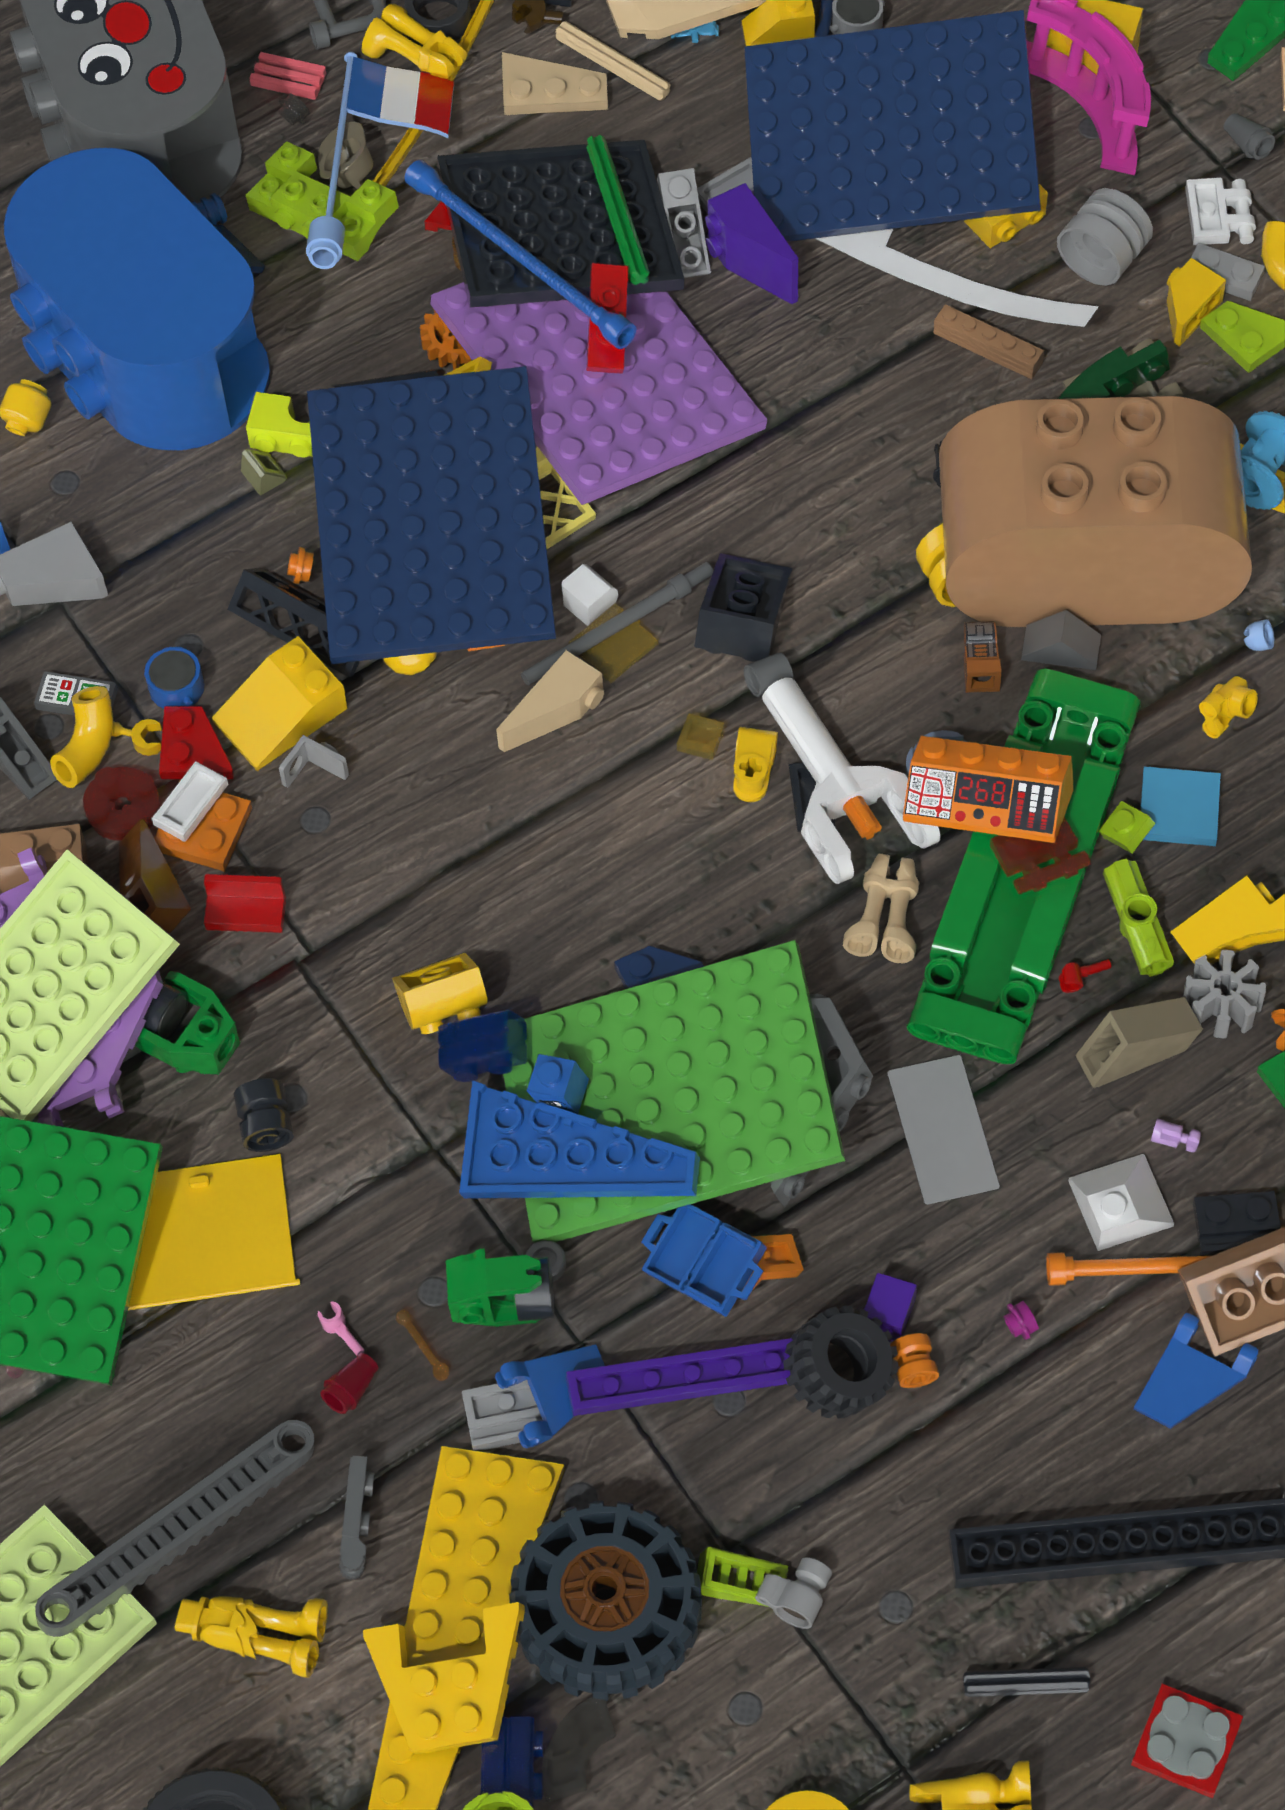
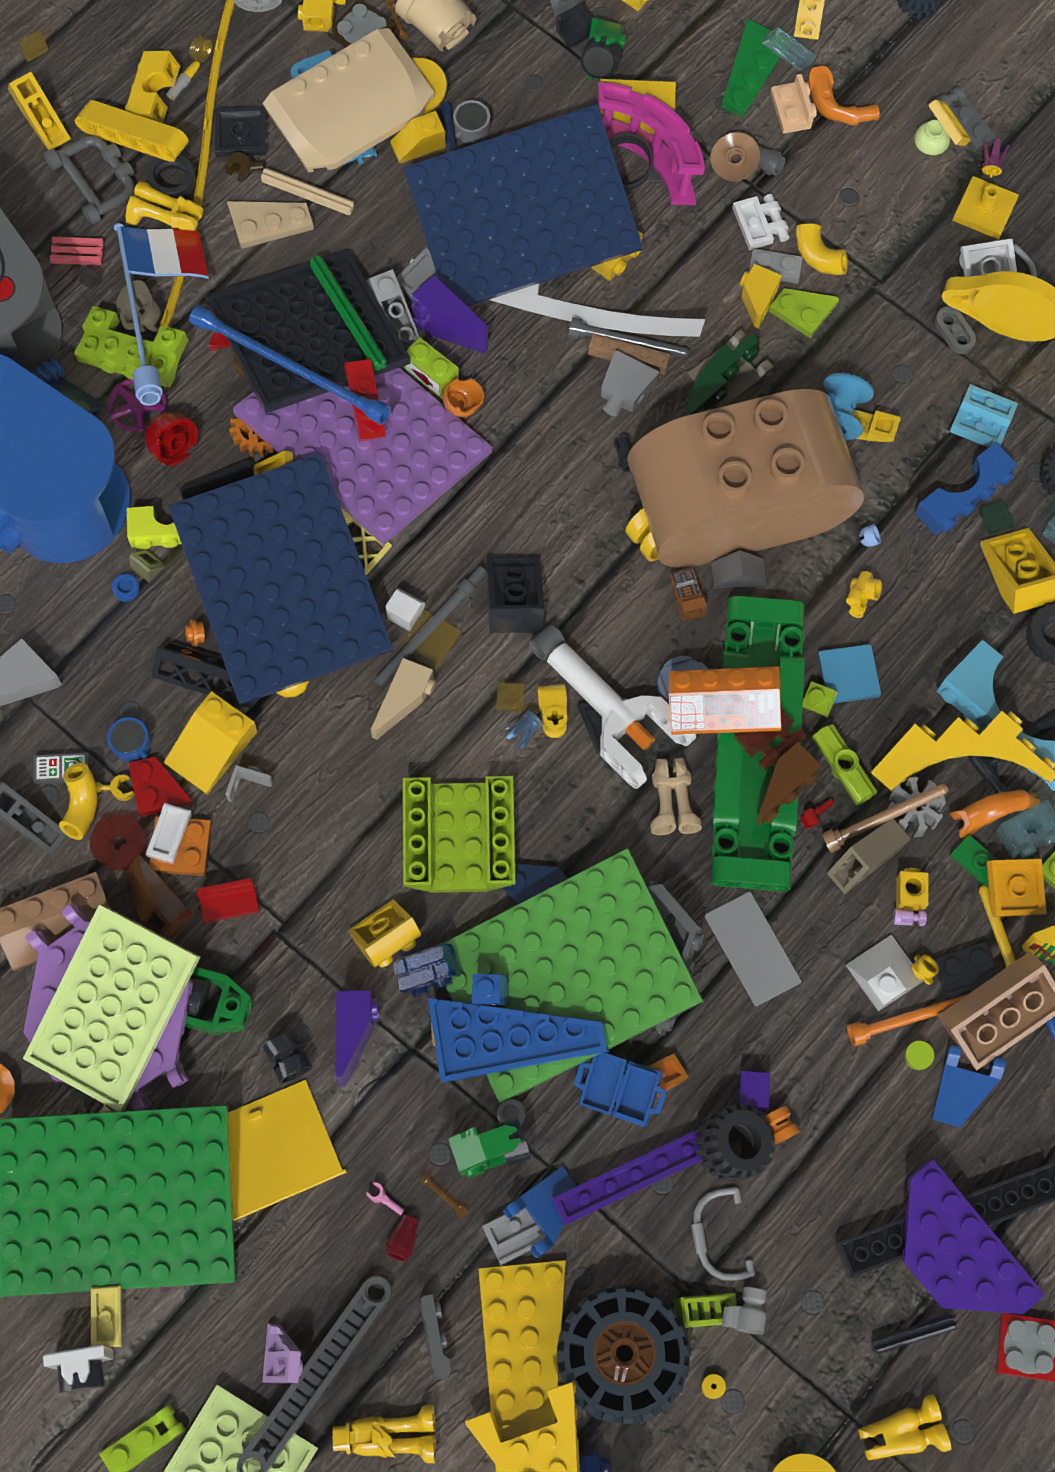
camera: 20 degrees left, 10 degrees up
magenta plate [1003,1301,1039,1340] -> none
light grey wheel [1057,188,1153,286] -> none
none -> magenta wheel [108,379,167,431]
none -> blue tile [112,574,140,602]
none -> red cylinder [145,412,198,466]
none -> lavender wing [262,1324,303,1383]
none -> dark purple slope [336,990,379,1087]
none -> lime brick [403,337,459,399]
none -> lime slope [403,776,515,893]
none -> orange hair [442,378,485,417]
none -> flat silver piece [504,711,542,749]
none -> dark grey piece [568,317,690,358]
none -> light grey torso [601,350,659,416]
none -> black tyre [609,133,653,190]
none -> light grey piece [691,1186,755,1281]
none -> yellow piece [701,1374,726,1399]
none -> medium nougat dish [710,132,760,181]
none -> reddish brown slope [756,742,821,826]
none -> medium nougat piece [822,784,948,853]
none -> yellow brick [896,868,928,911]
none -> dark purple plate [902,1158,1045,1314]
none -> lime tile [904,1041,934,1071]
none -> yellow plate [911,955,939,985]

